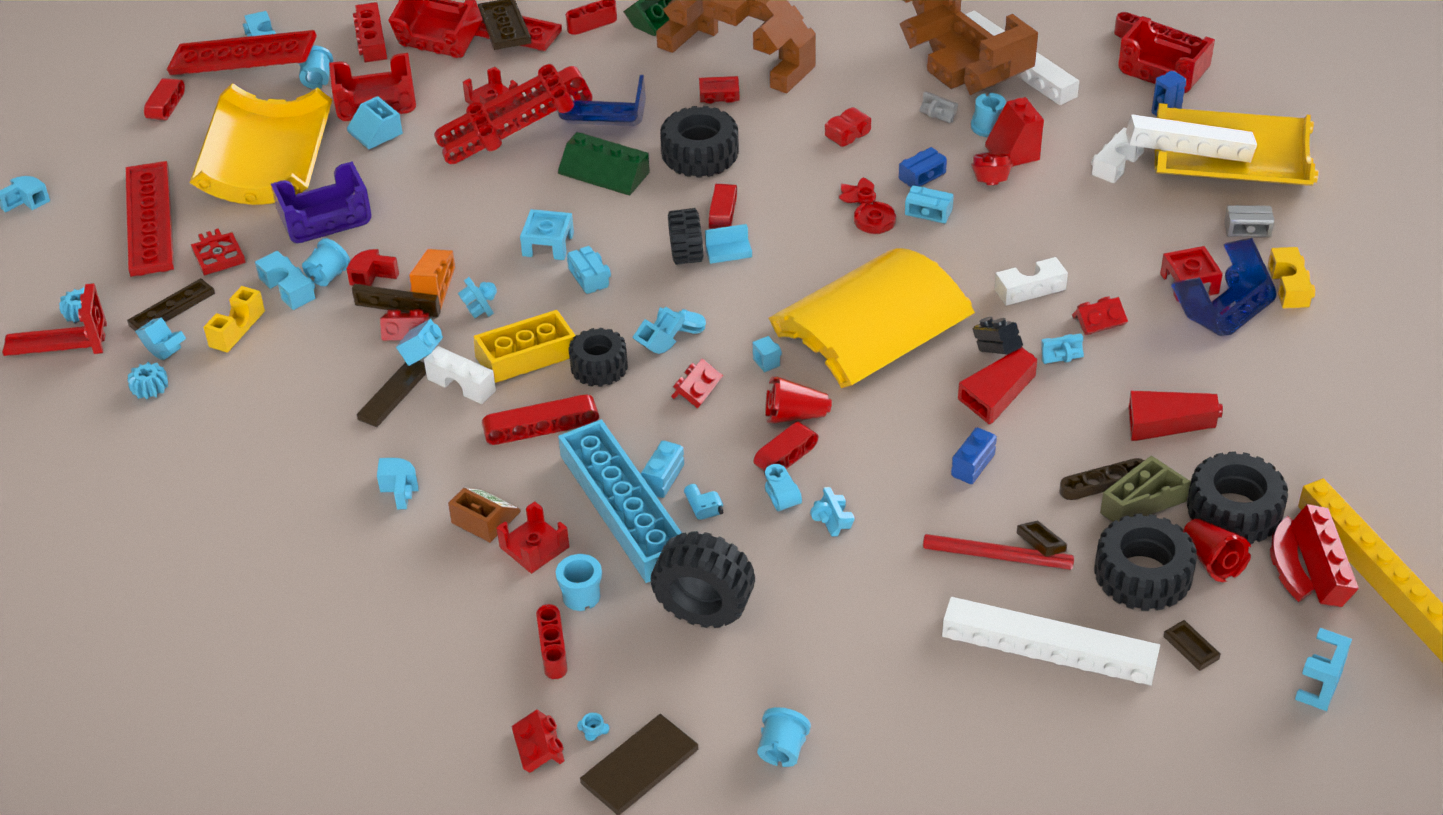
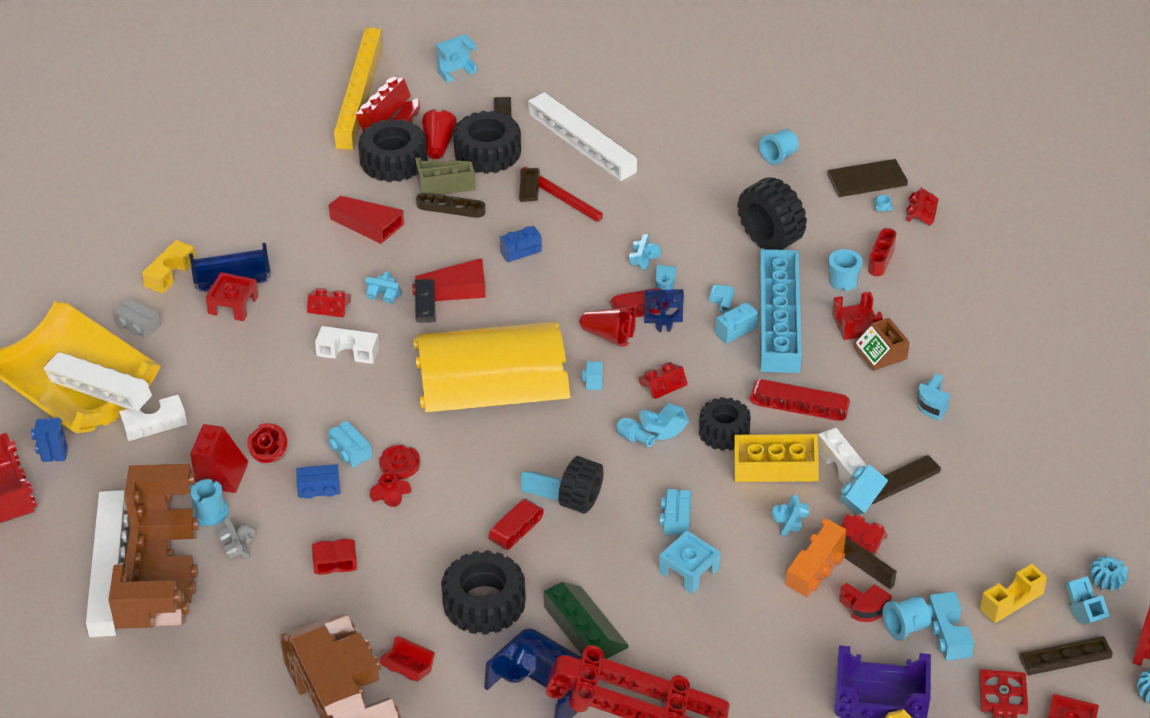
camera: 150 degrees left, 0 degrees up
none -> clear blue piece [644,289,684,332]

